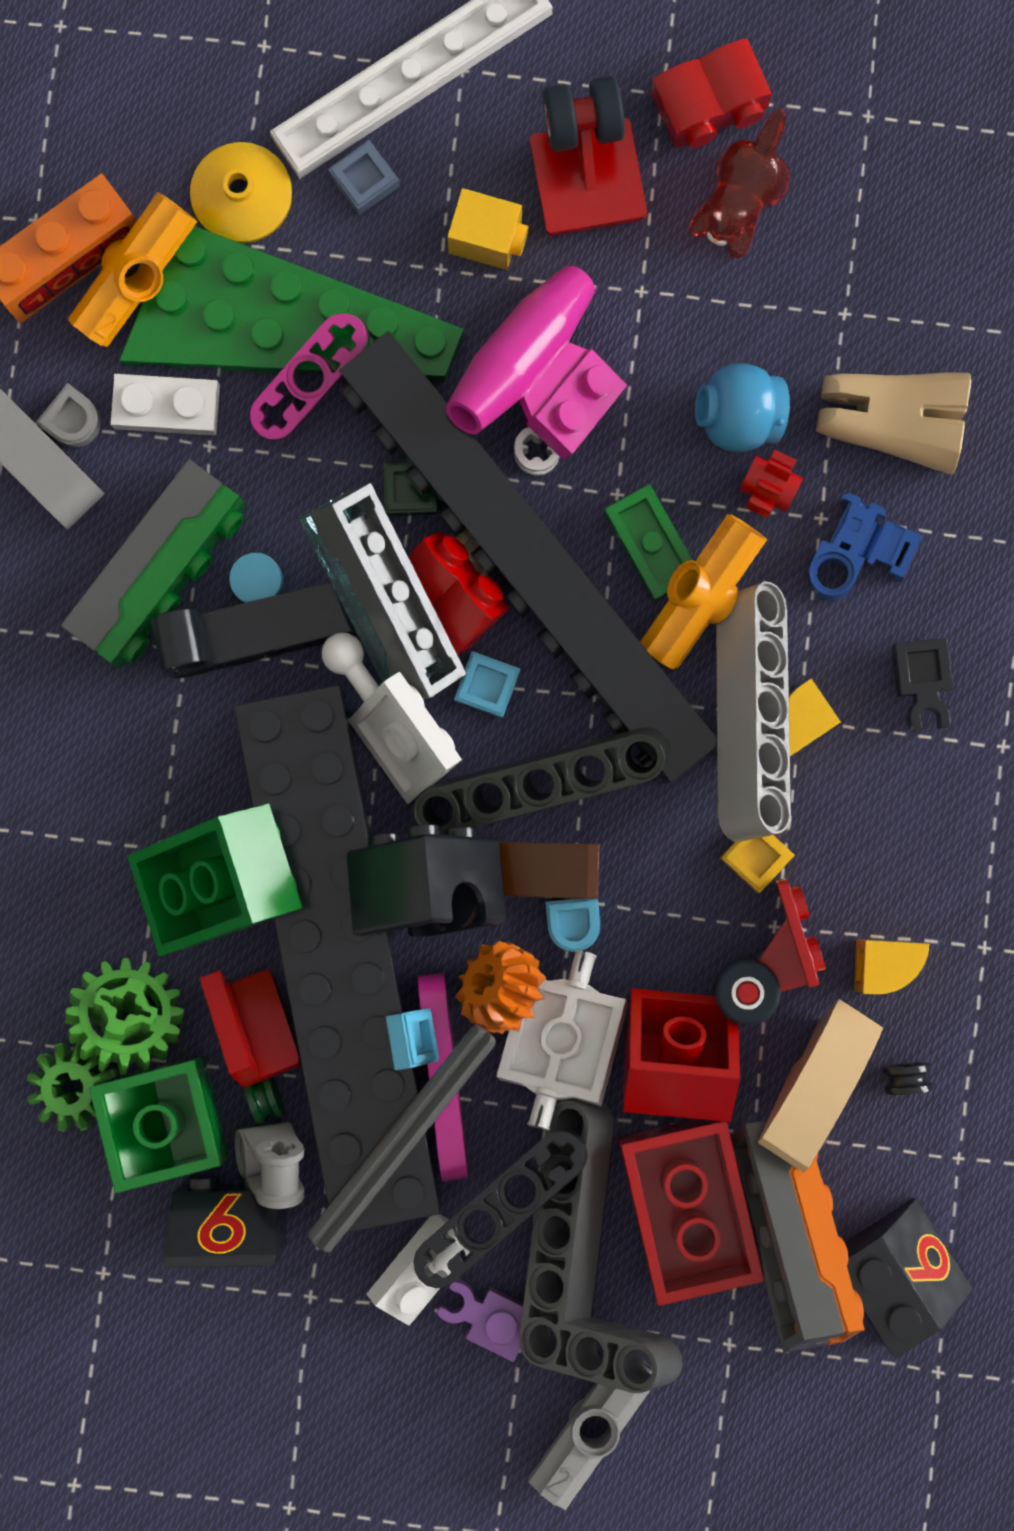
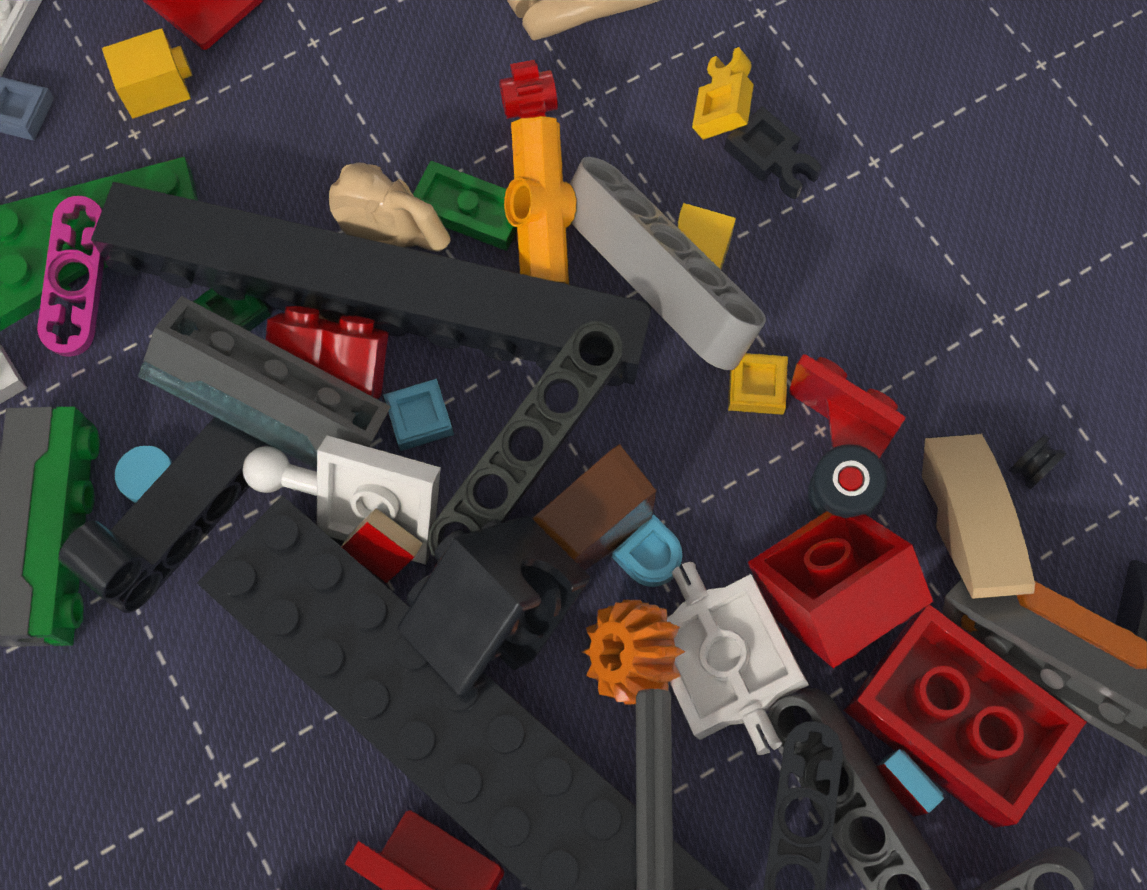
camera: 35 degrees left, 15 degrees down
green brick [127,804,302,957] -> none
medium azure tile [386,1008,439,1070] -> none
dark pink beam [418,973,469,1182] -> none
dark pink plate [446,266,627,460] -> none
white bush [514,427,559,476] -> none
dark azure piece [695,363,790,453] -> none
blue piece [808,493,922,601] -> none
yellow brick [854,939,930,994] -> none
none -> tan piece [329,163,450,252]
none -> red tile [341,508,423,583]
none -> yellow plate [692,47,754,140]
none -> medium azure tile [876,749,944,817]

